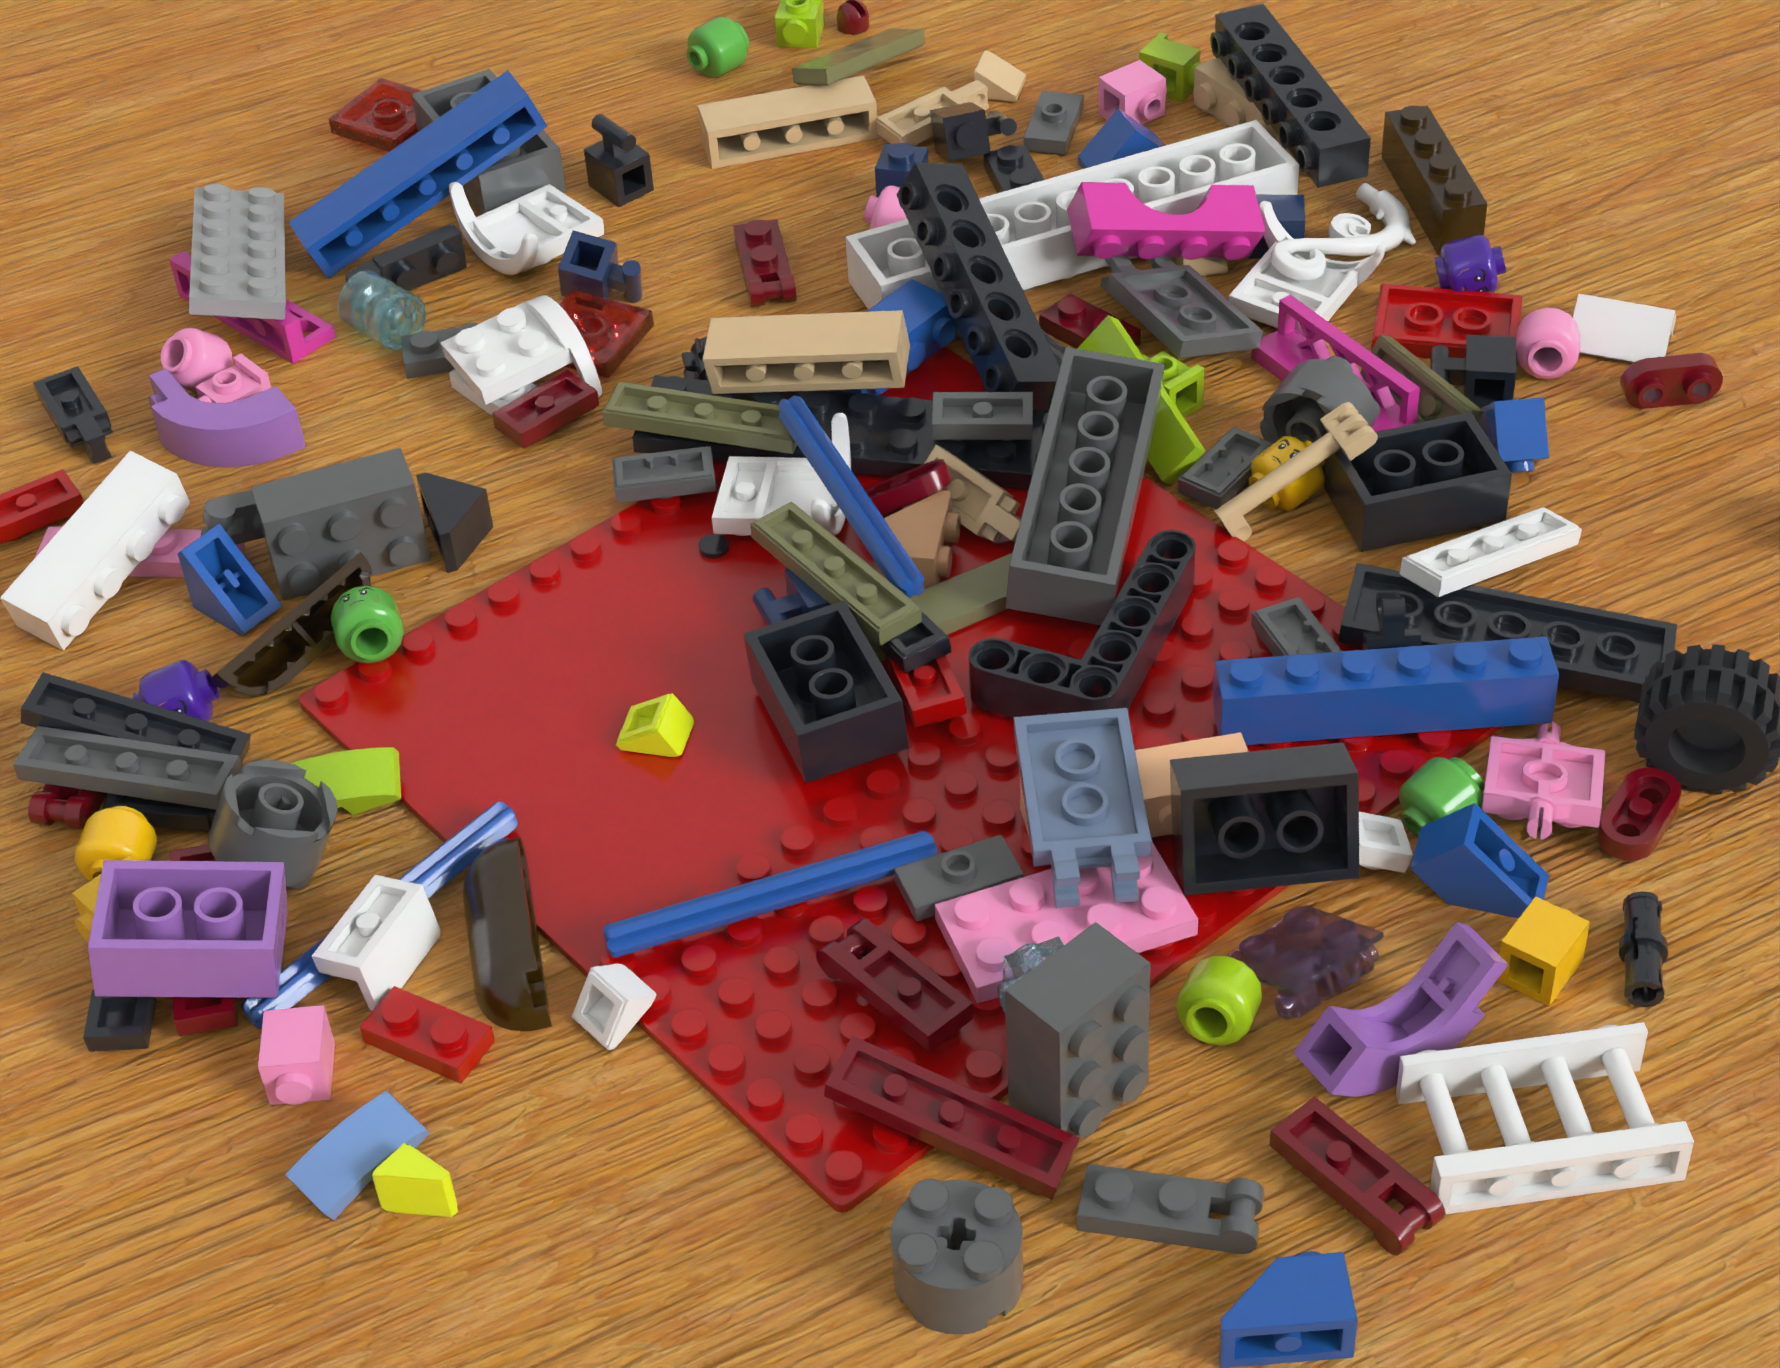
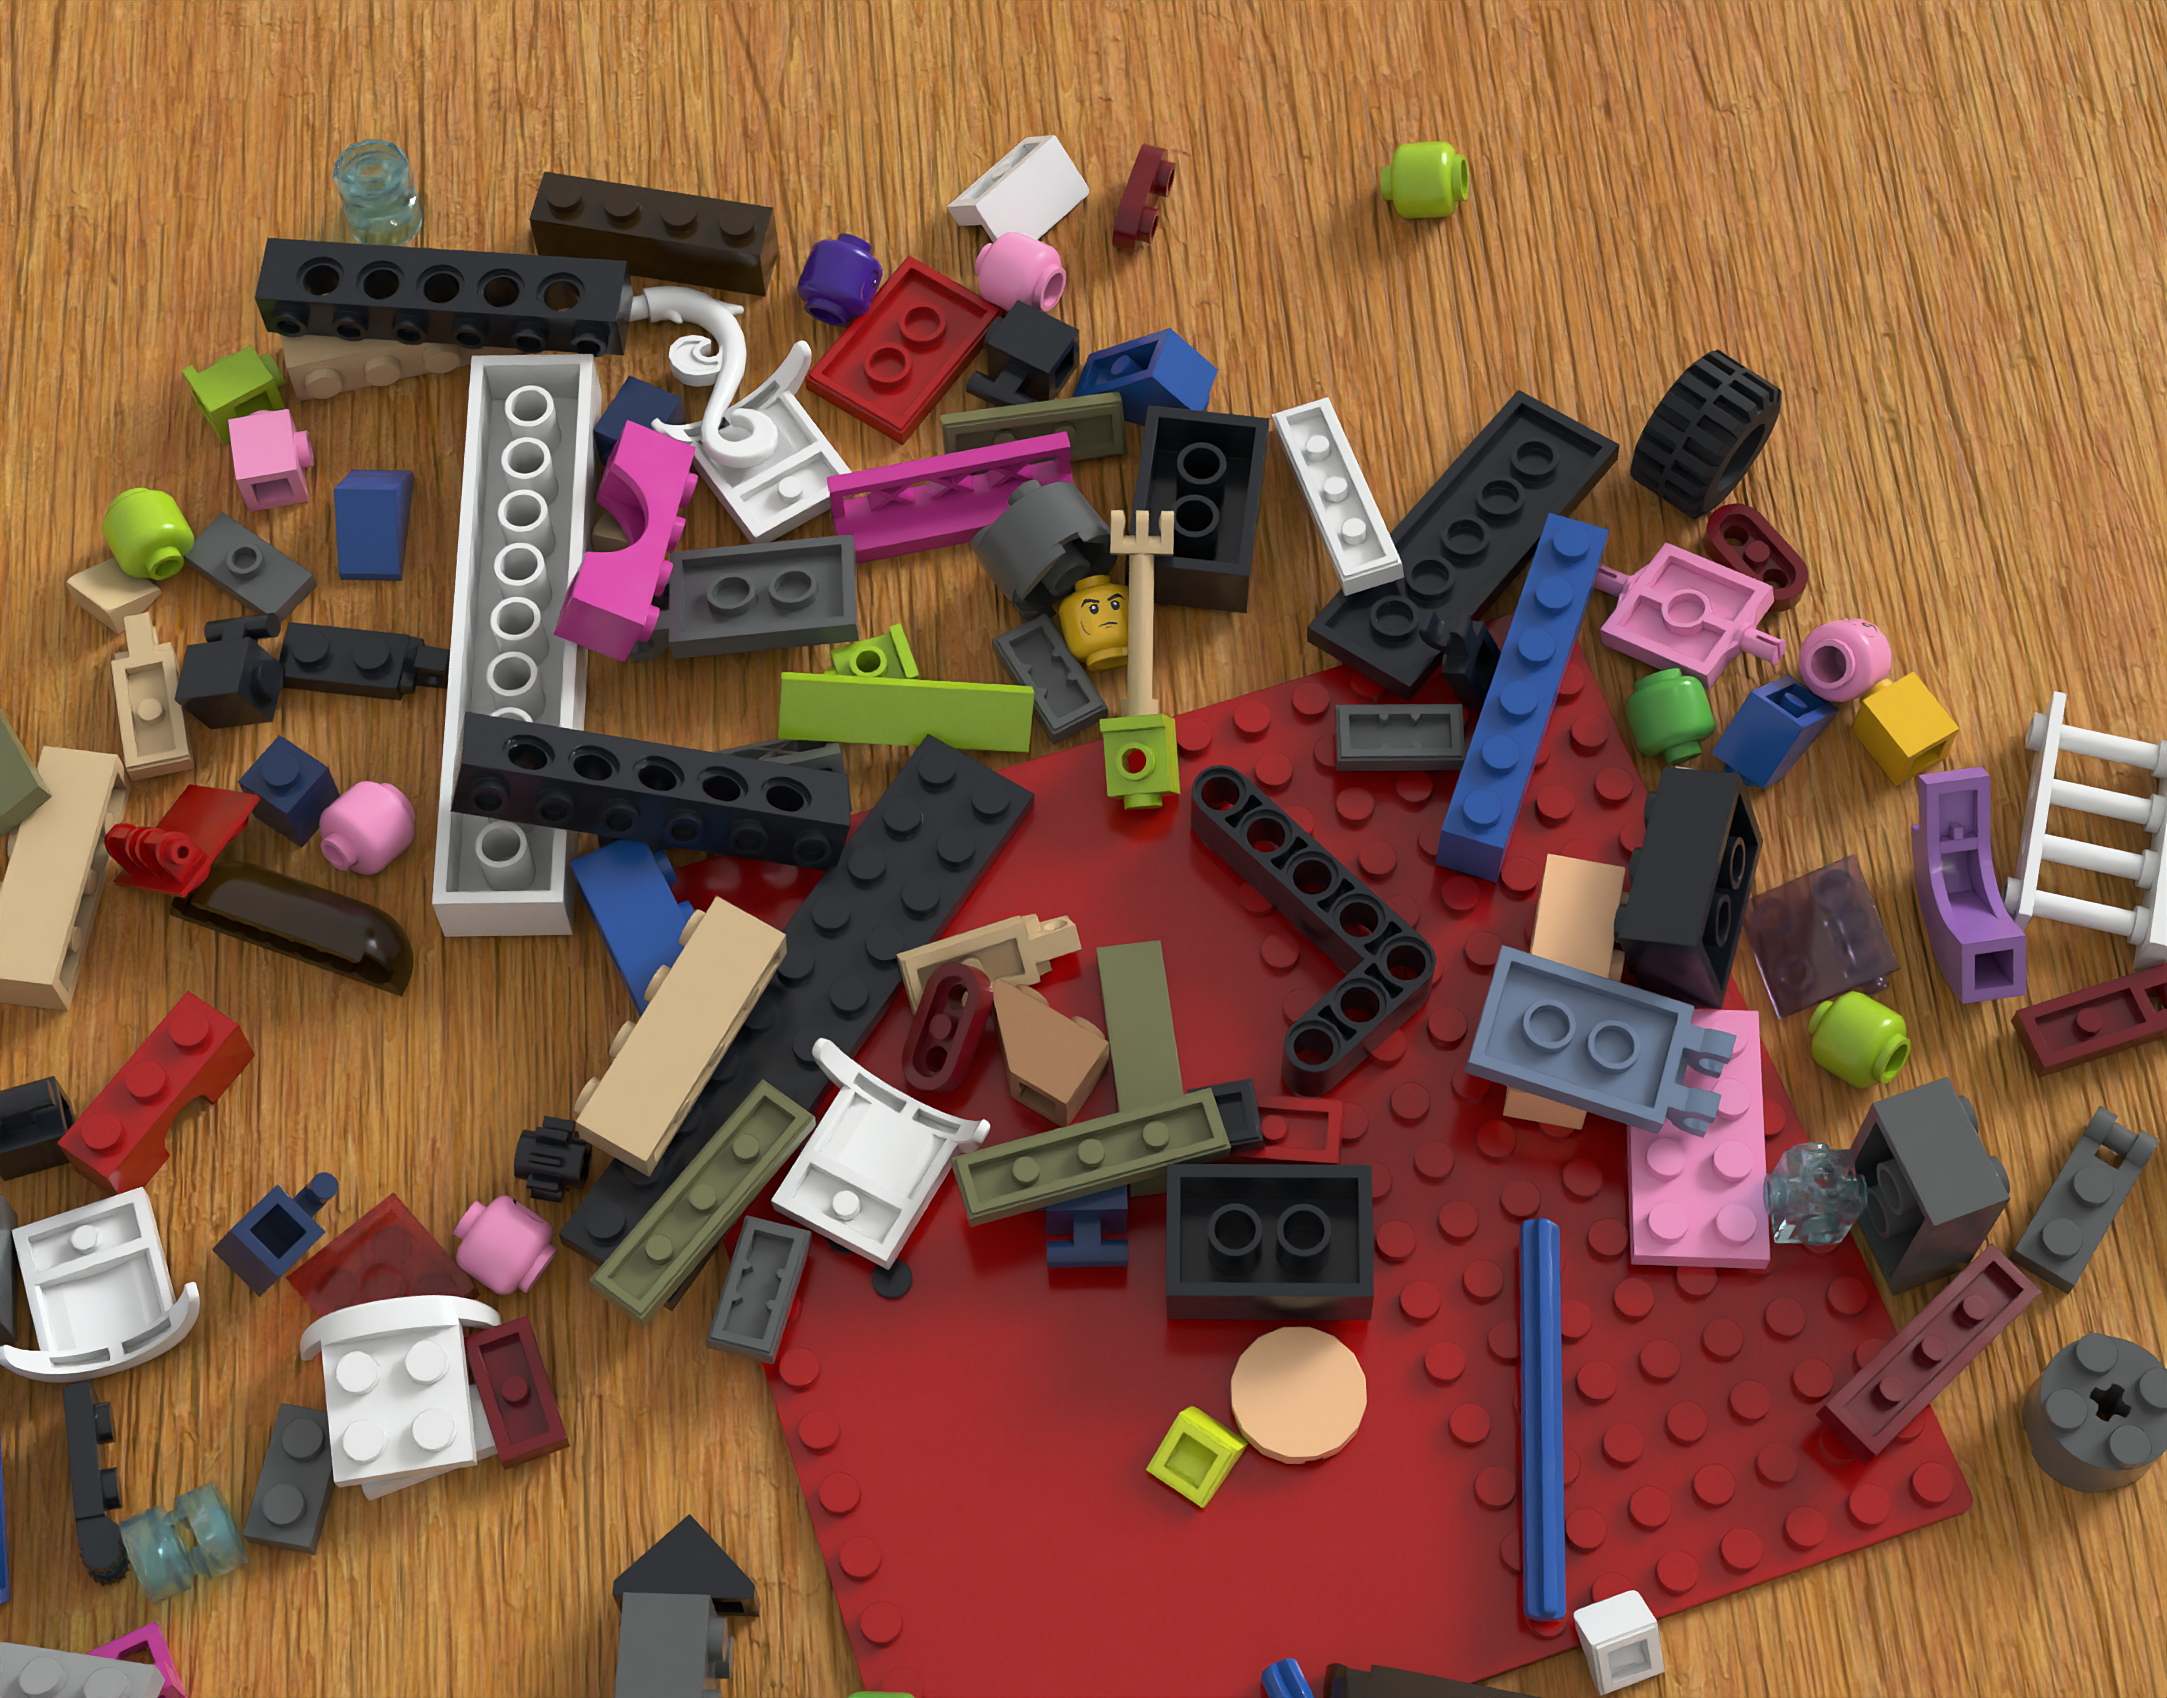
camera: 70 degrees left, 20 degrees up
dark red plate [733,219,797,307] -> none
blue axle [778,395,924,598] -> none
dark red plate [816,918,974,1052] -> none
dark grey plate [894,835,1024,922] -> none
dark grey plate [932,392,1033,441] -> none
dark grey brick [1005,347,1165,626] -> none
dark red plate [1039,293,1141,349] -> none
black pin [1619,891,1668,1007] -> none
none -> red arch [57,991,255,1196]
none -> lime head [101,488,195,580]
none -> red hinge [104,784,261,898]
none -> dark brown brick [169,861,413,997]
none -> clear light blue wheel [333,139,423,246]
none -> bright pink head [453,1195,558,1295]
none -> lime brick [1099,713,1180,810]
none -> light nougat tile [1230,1327,1367,1464]
none -> bright pink head [1799,618,1892,702]

